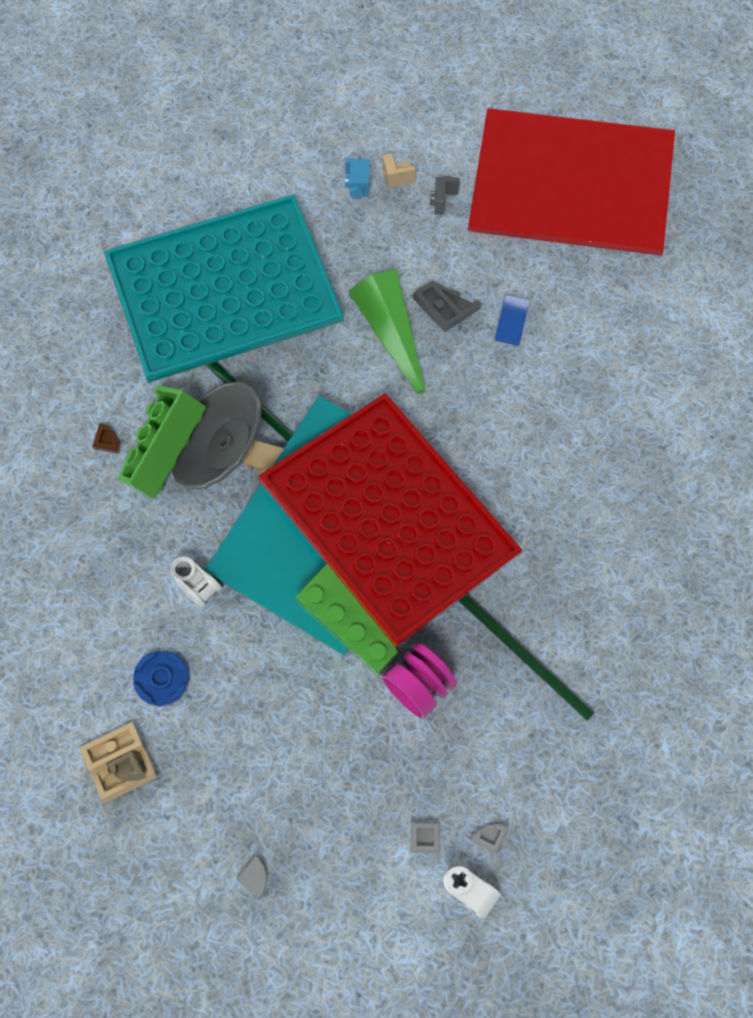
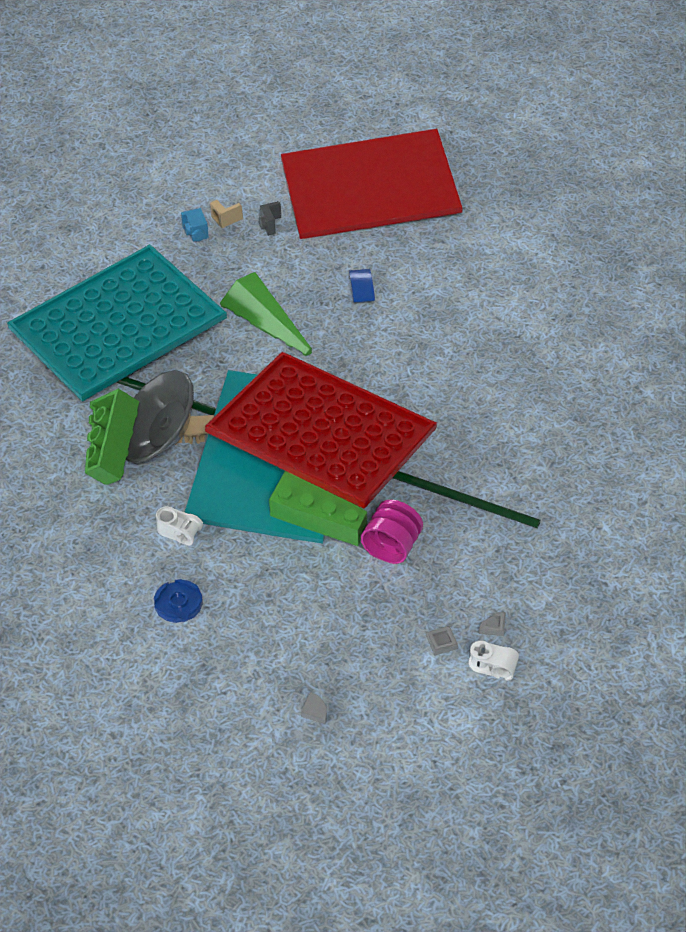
camera: 15 degrees left, 20 degrees down
tan slope [80,722,158,804] -> none
reddish brown tile [92,423,120,454] -> none
dark tan tile [106,750,146,781] -> none
dark grey wing [412,281,482,332] -> none

